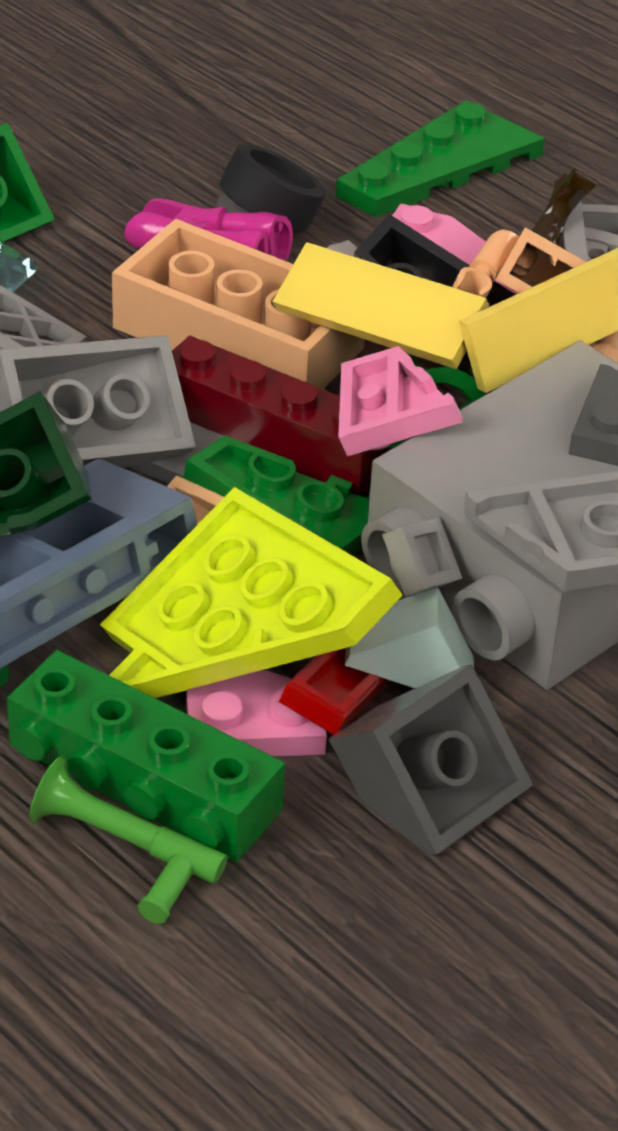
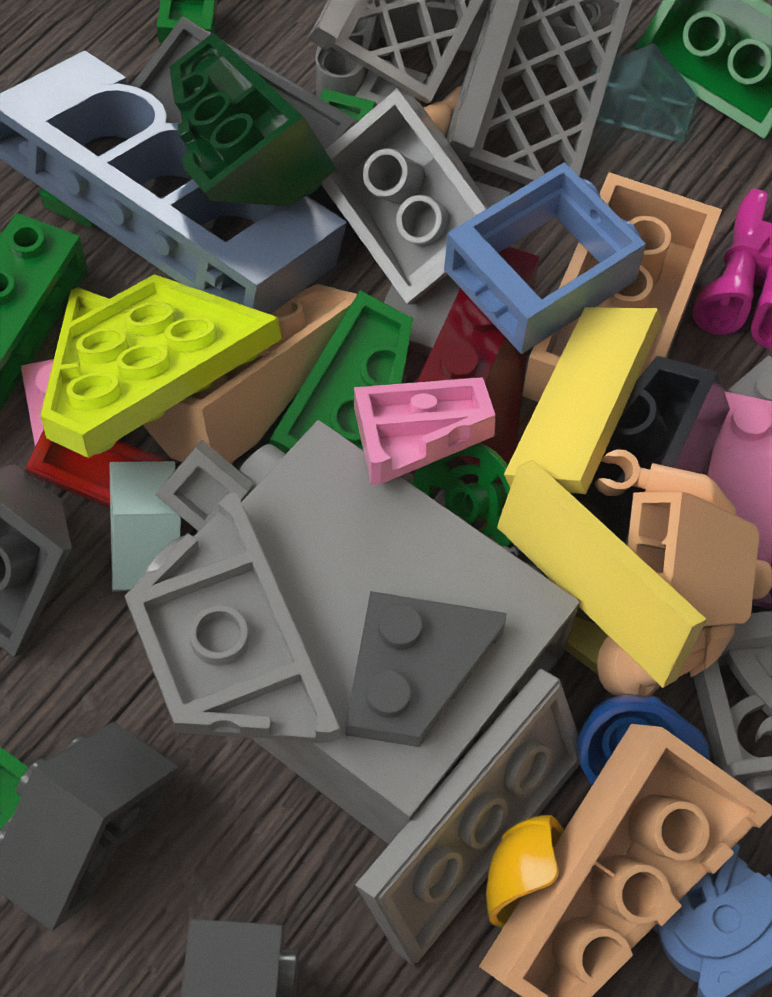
camera: 80 degrees right, 20 degrees up
none -> medium blue window [444,162,646,354]

